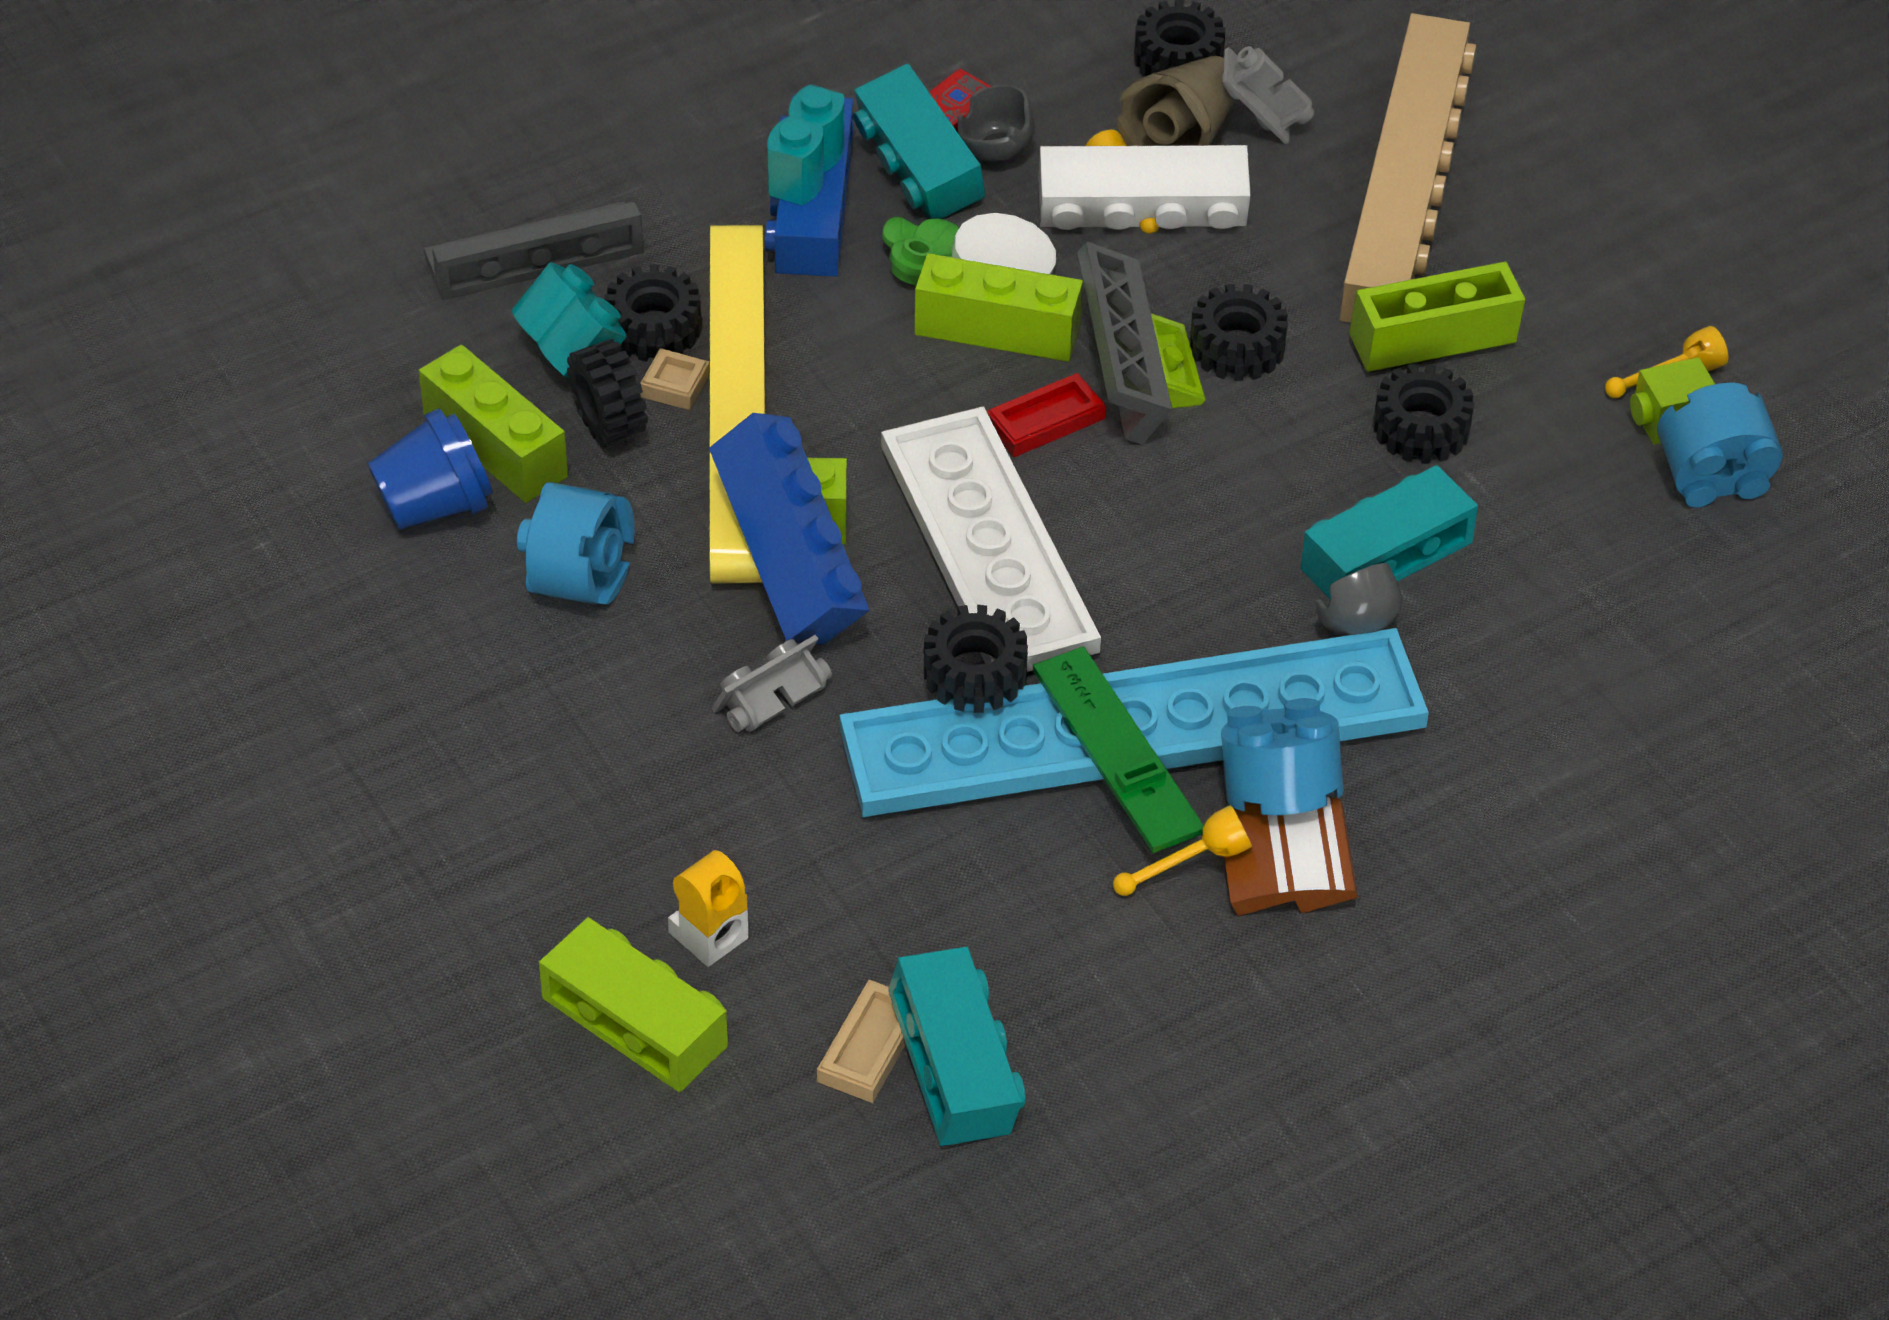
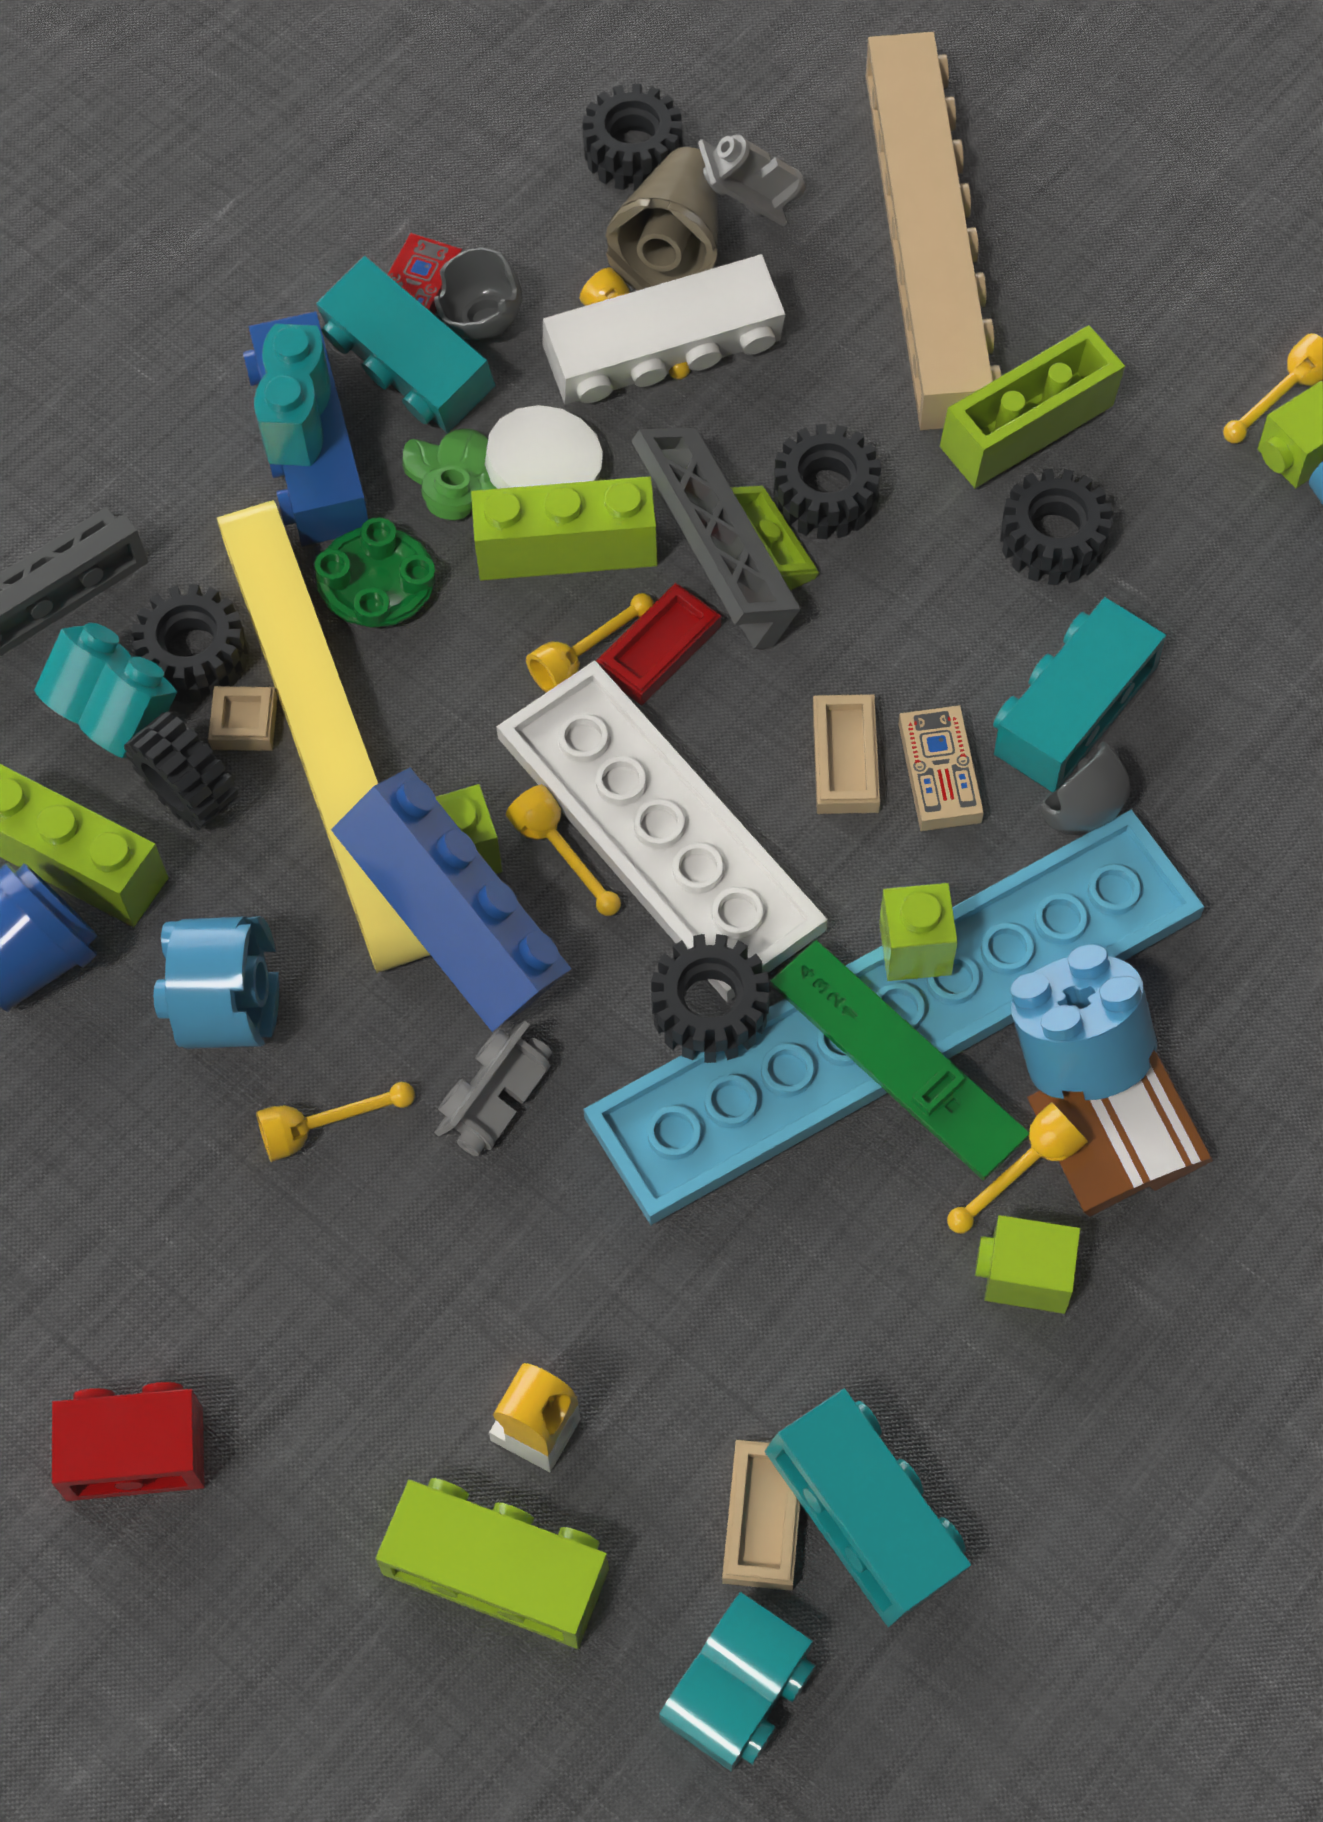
camera: 15 degrees left, 15 degrees up
none -> red brick [52,1382,205,1501]
none -> yellow hinge [256,1082,415,1162]
none -> green dish [315,517,435,628]
none -> yellow hinge [506,784,621,916]
none -> yellow hinge [526,593,654,693]
none -> teal brick [659,1592,816,1772]
none -> tan tile [813,694,880,814]
none -> lime brick [879,883,958,981]
none -> tan tile [898,705,984,831]
none -> lime brick [975,1215,1080,1314]

